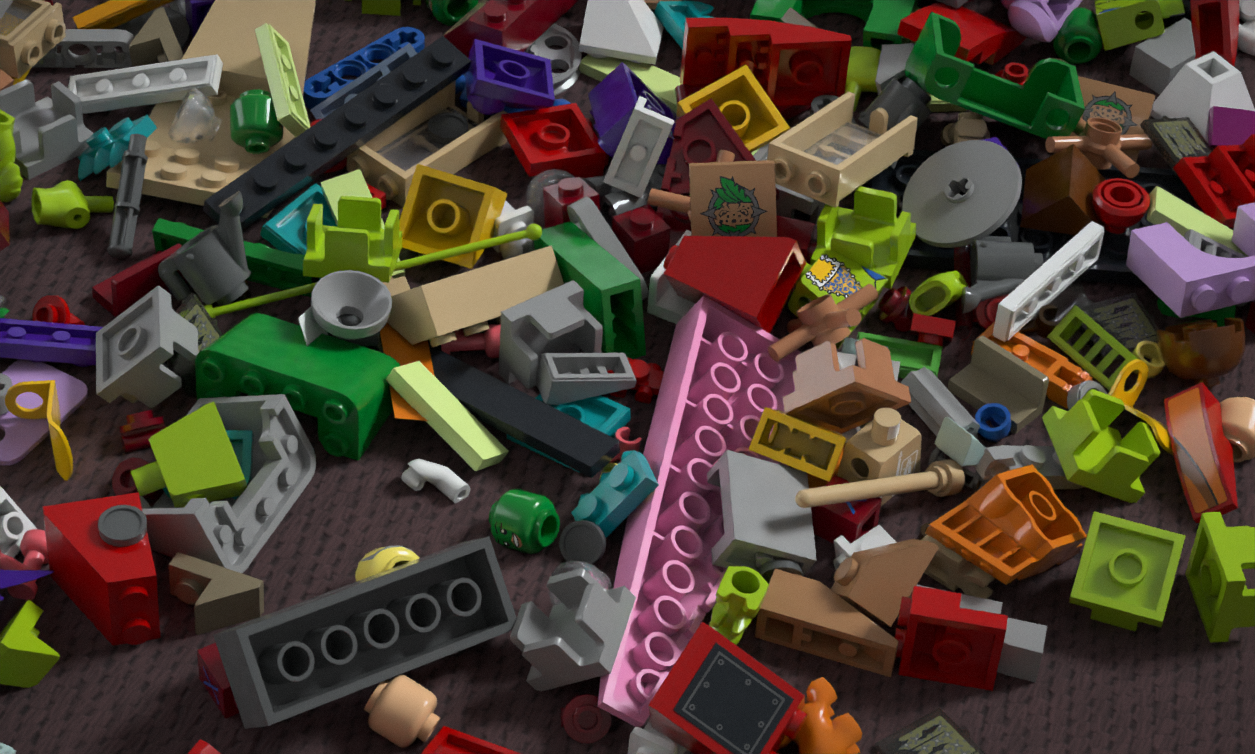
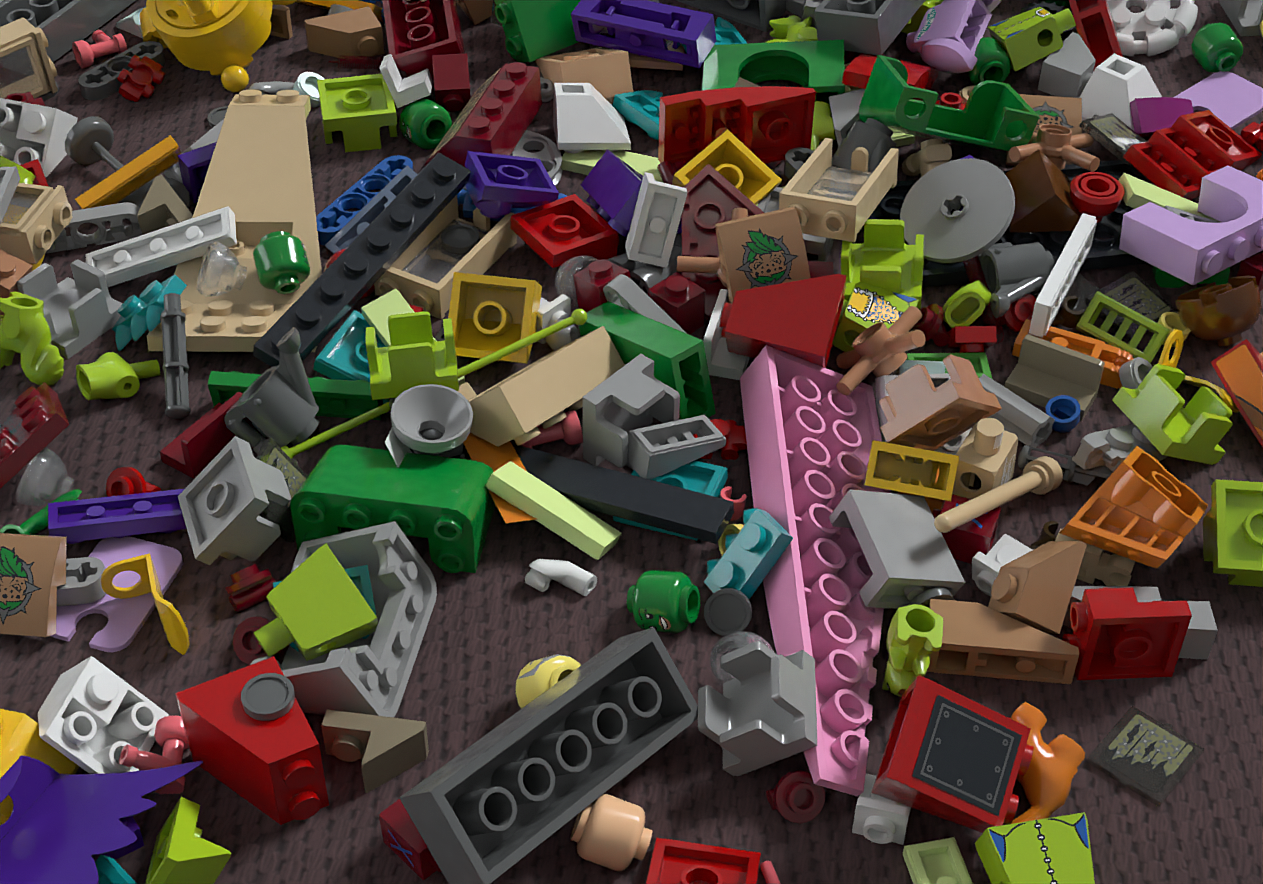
camera: 10 degrees left, 0 degrees up
yellowish green tile [255,23,311,137] -> none
light aqua slope [934,417,985,466] -> none

